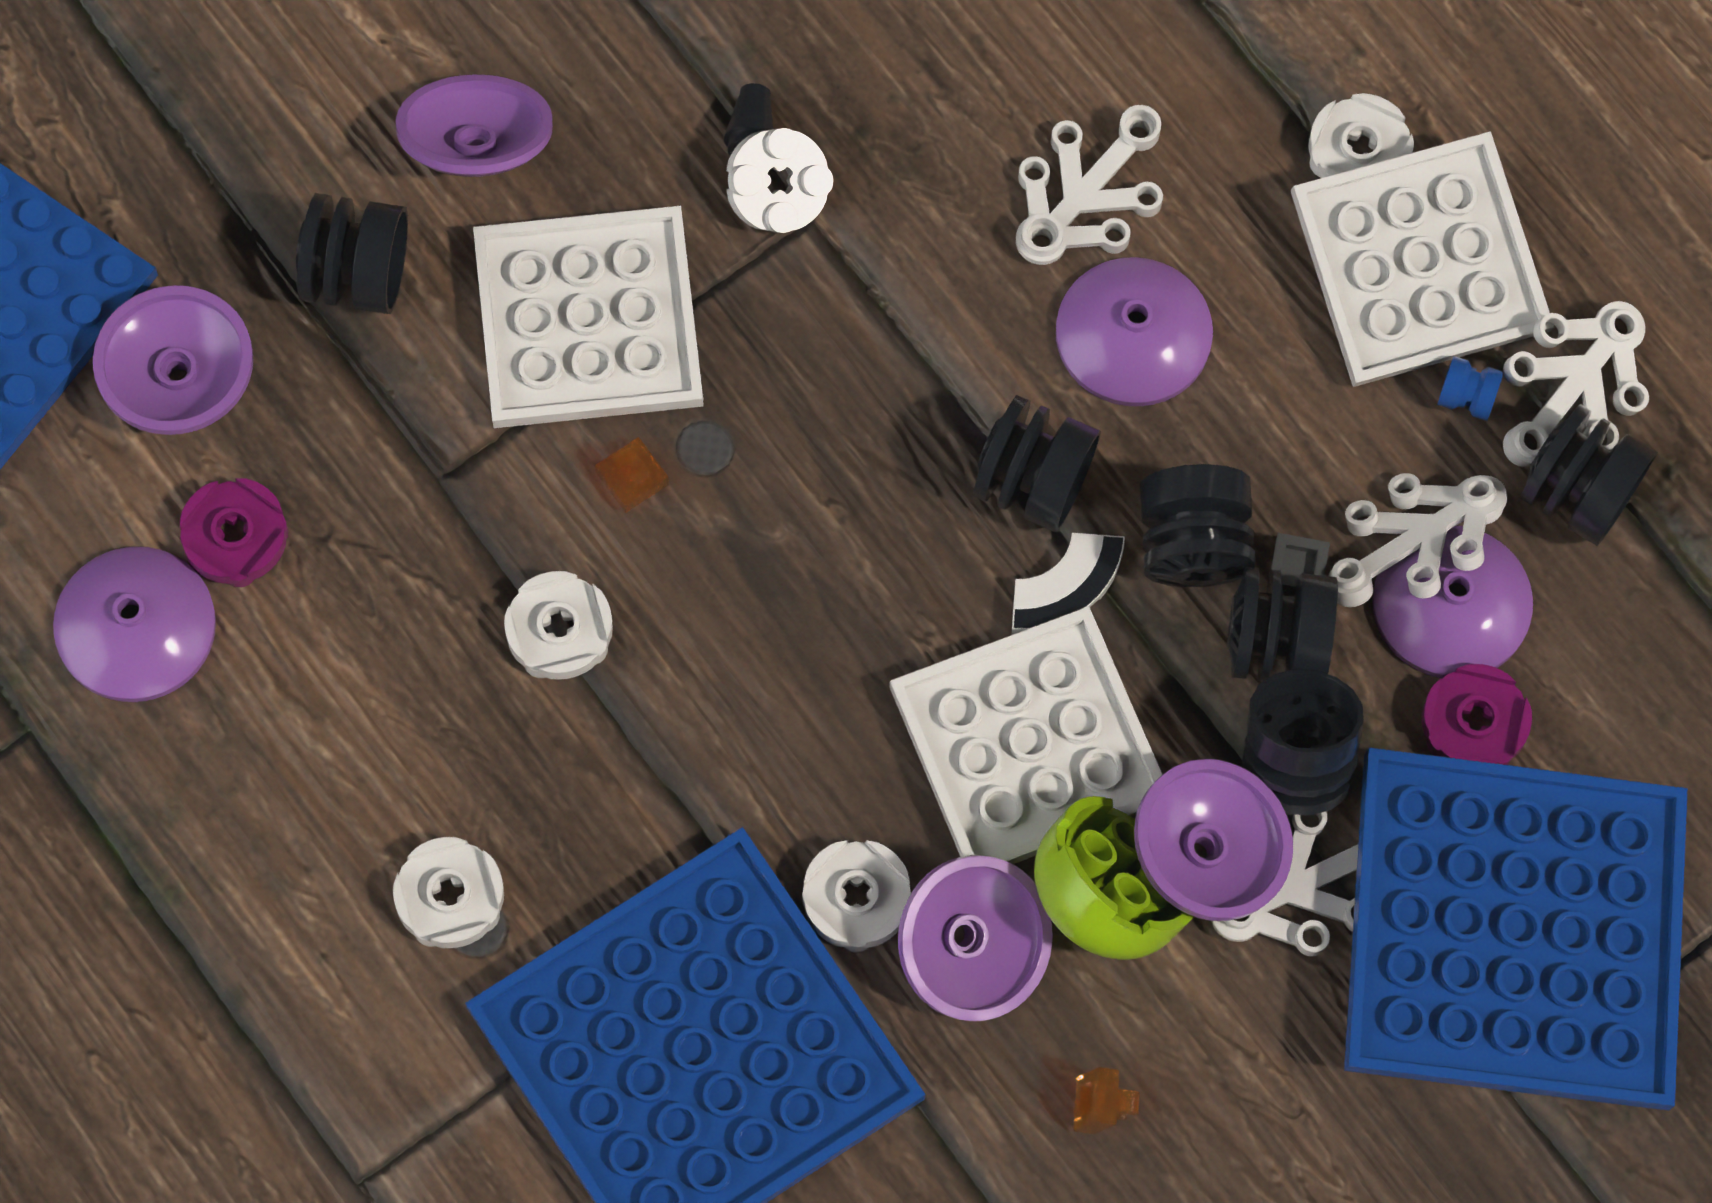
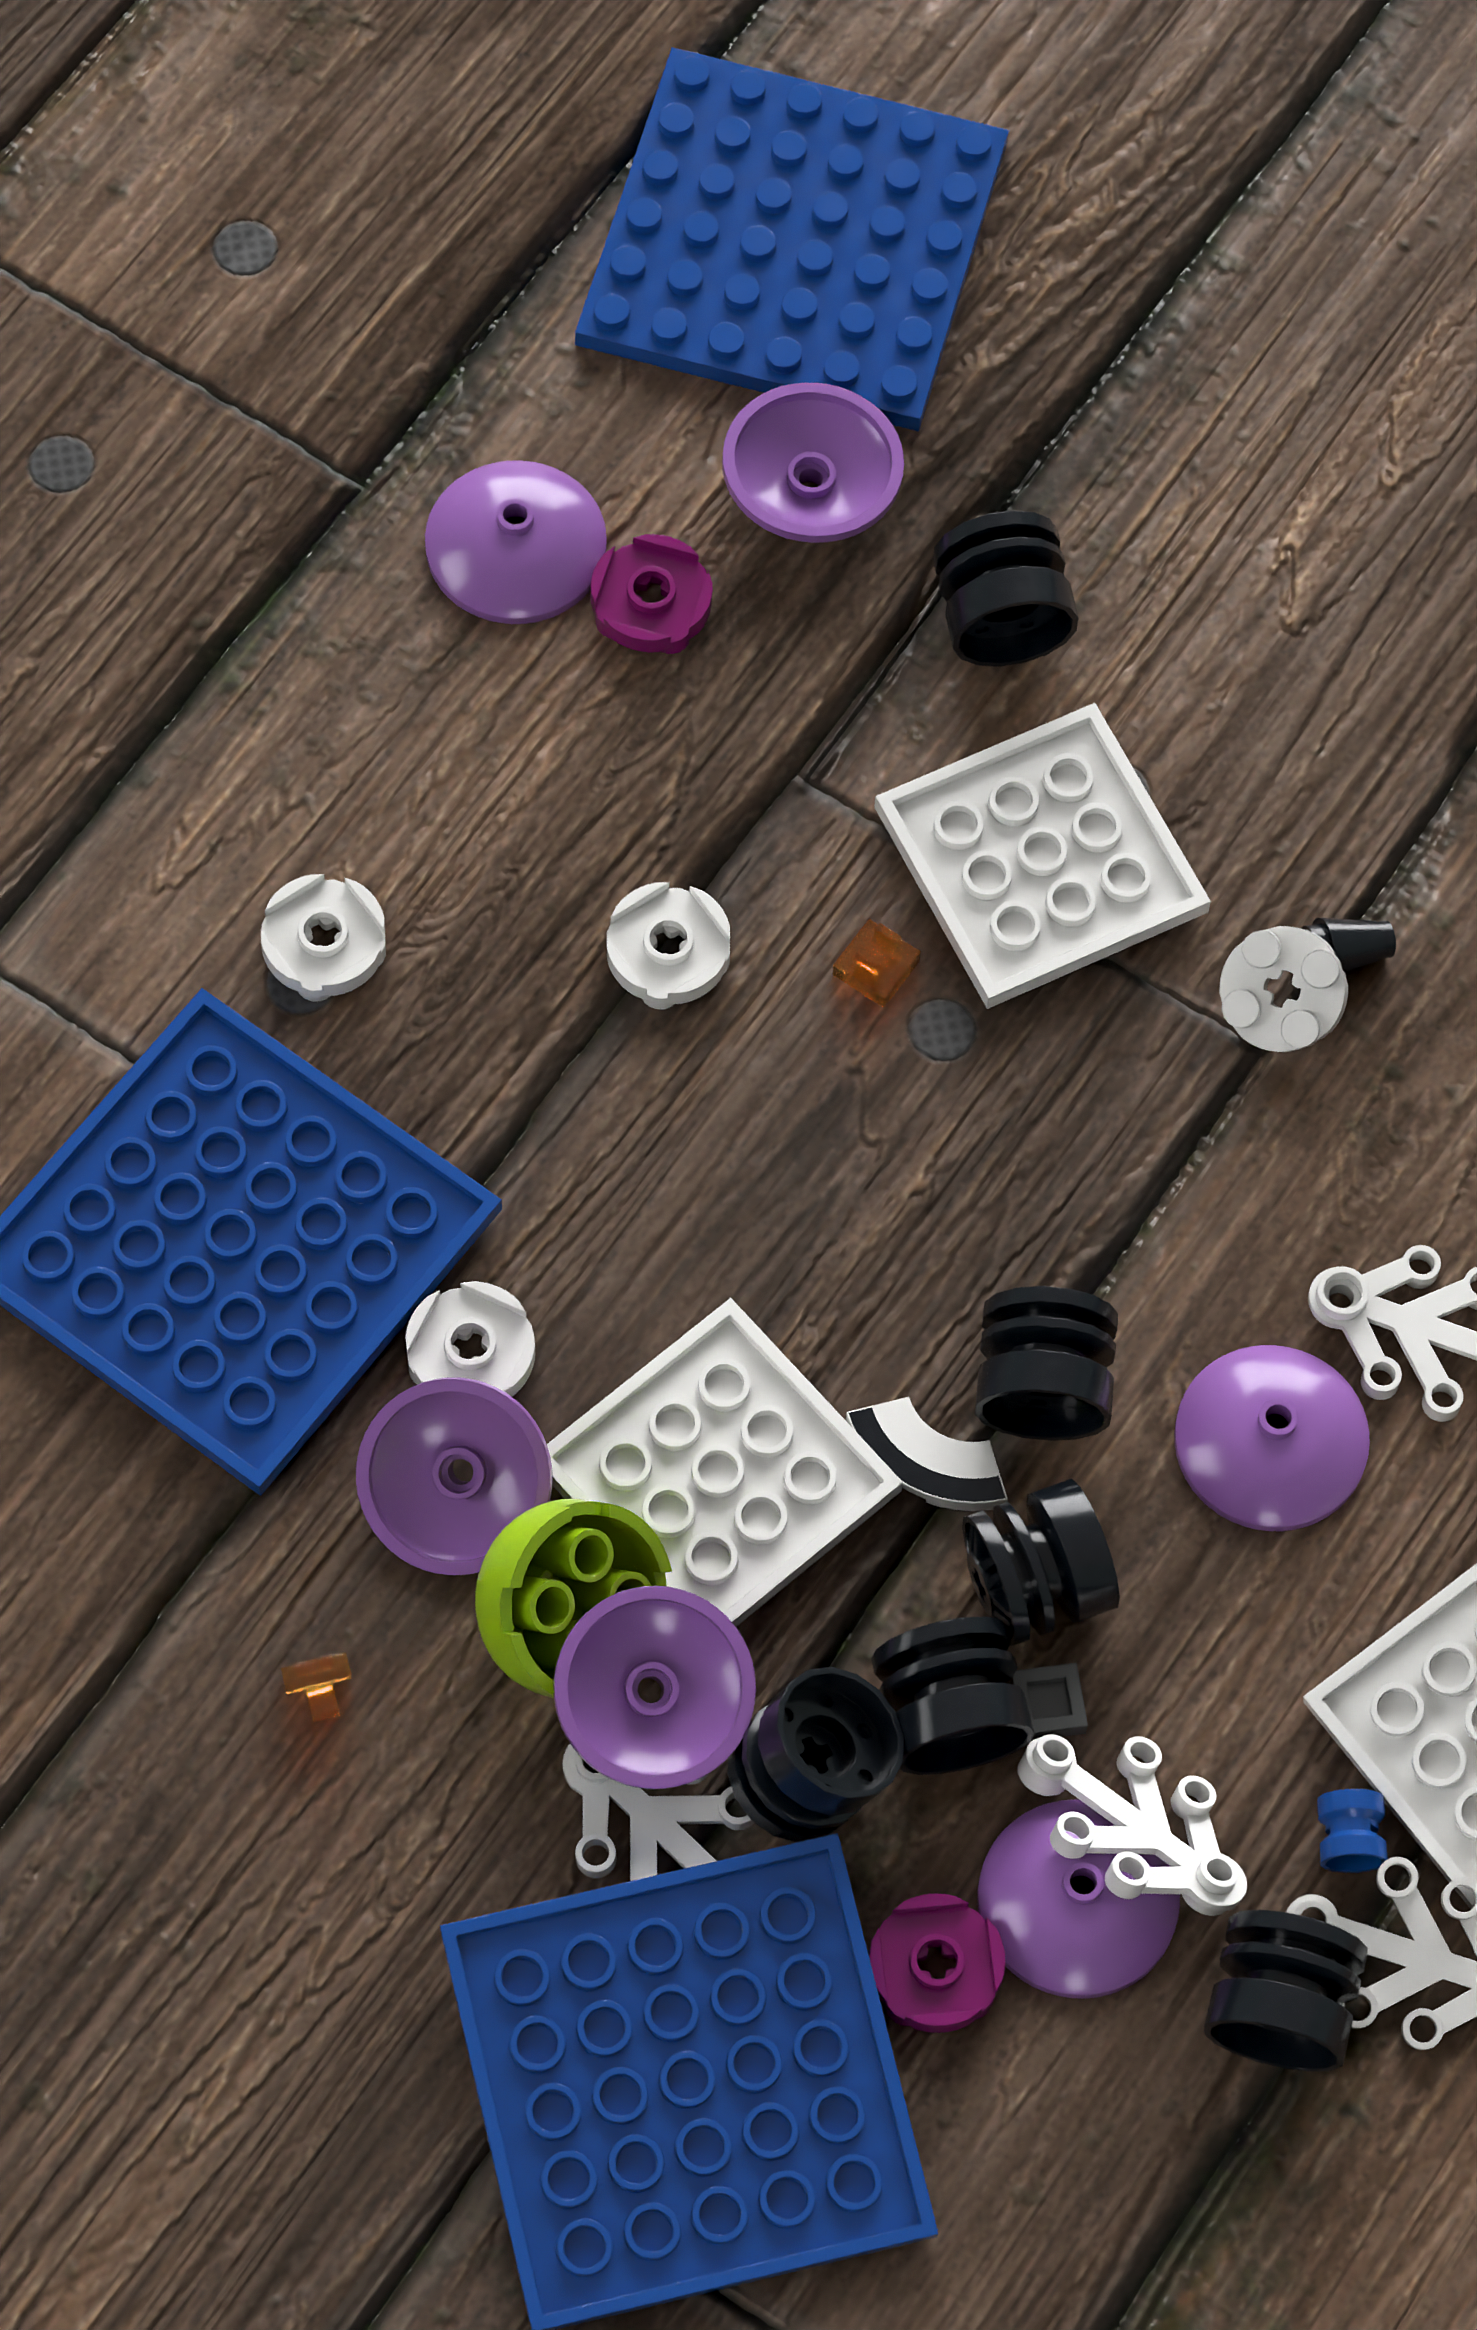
camera: 70 degrees right, 5 degrees down
medium lavender dish [396,75,553,177] -> none

